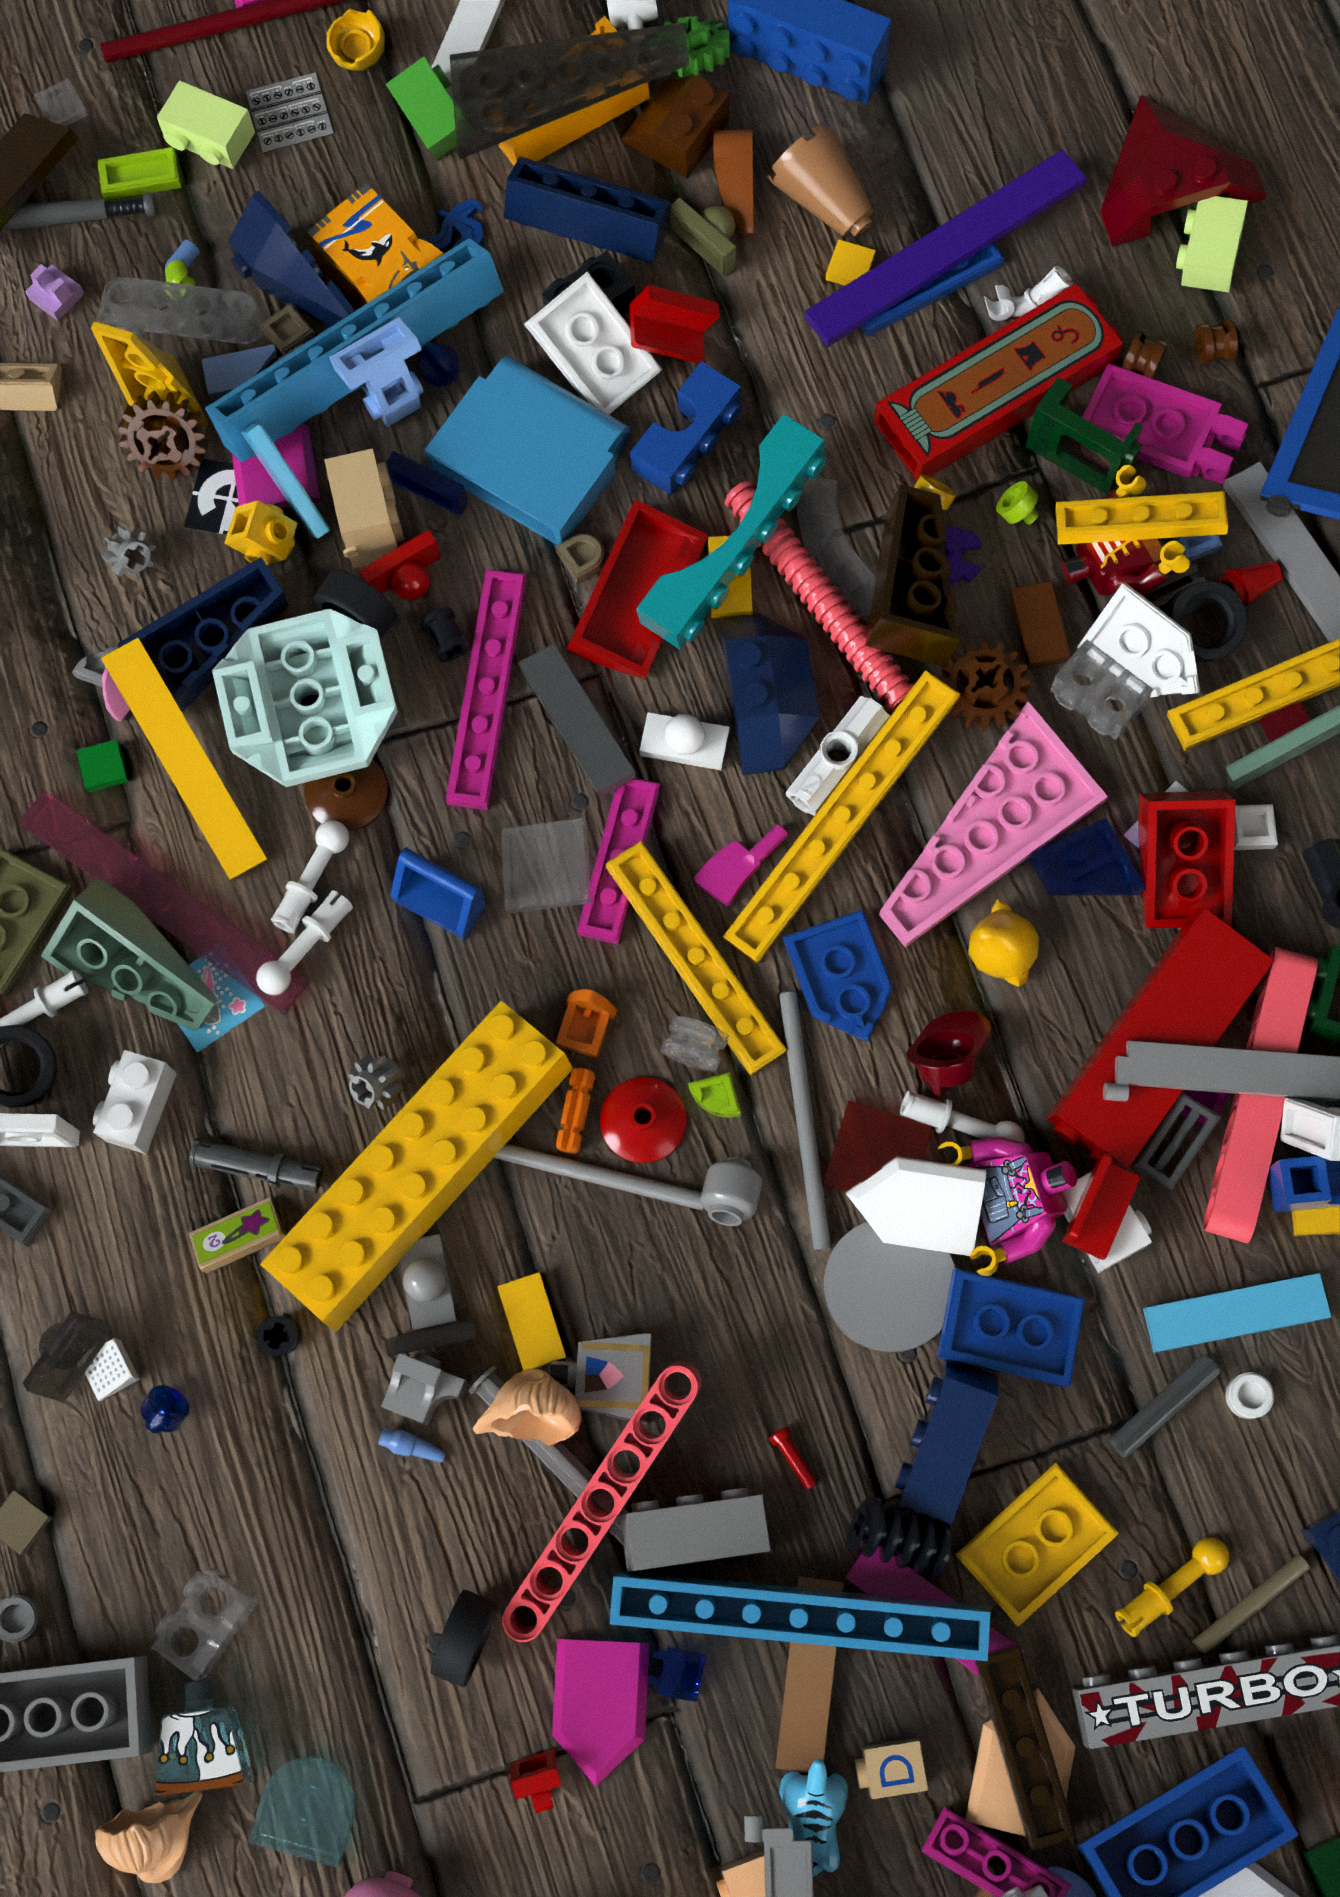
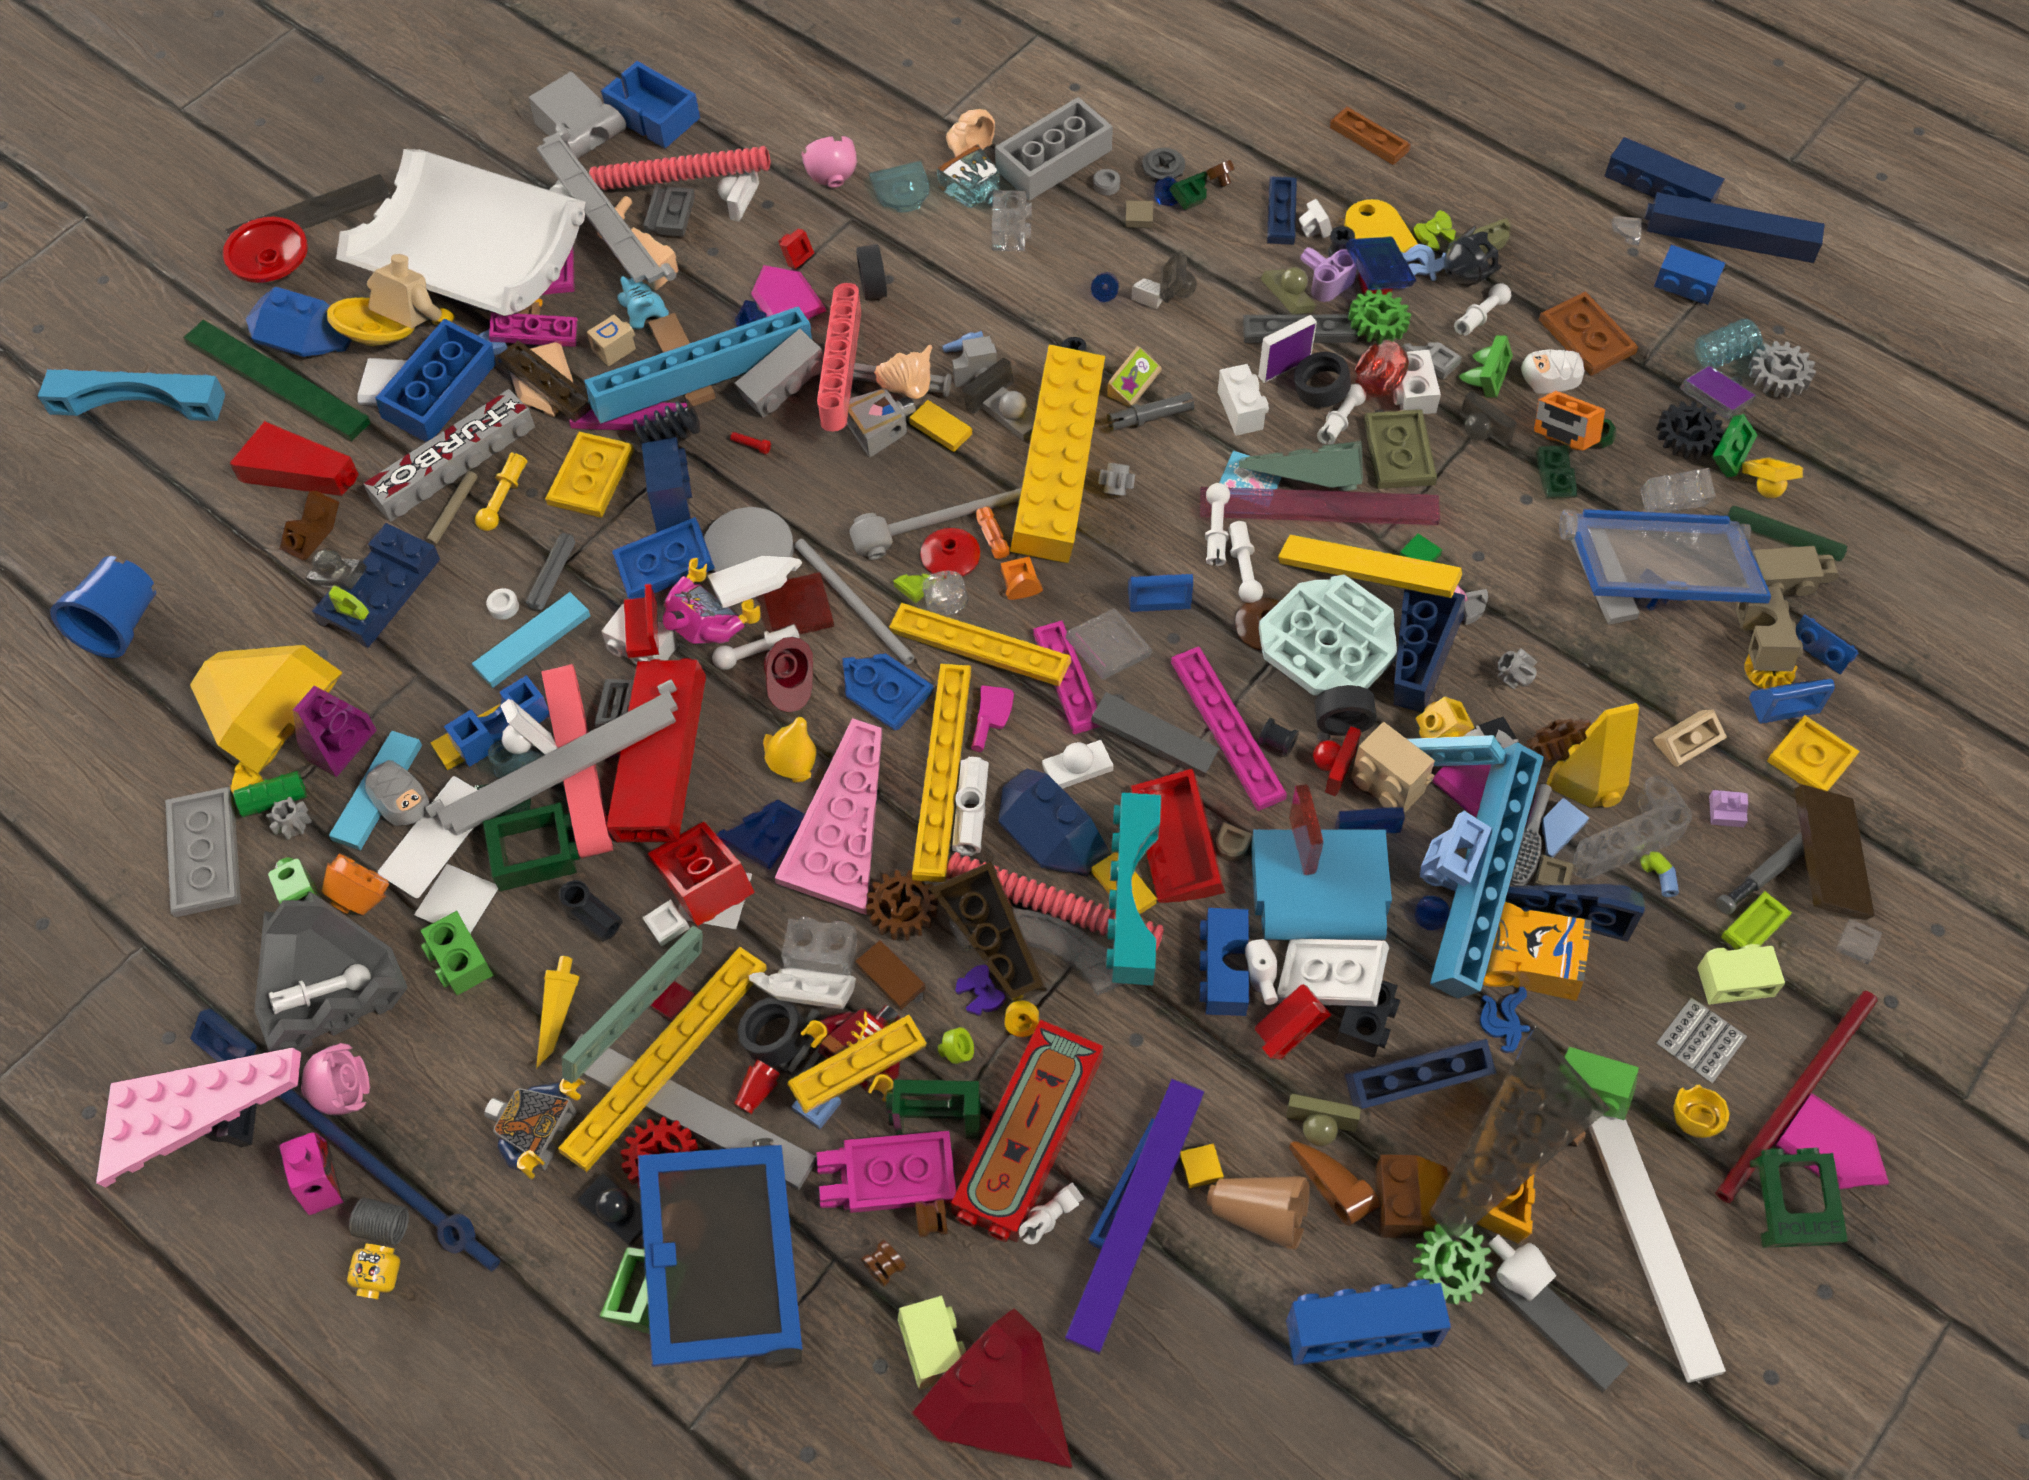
camera: 145 degrees right, 15 degrees down
none -> white piece [1245,939,1278,1005]
none -> clear red tile [1289,784,1324,875]

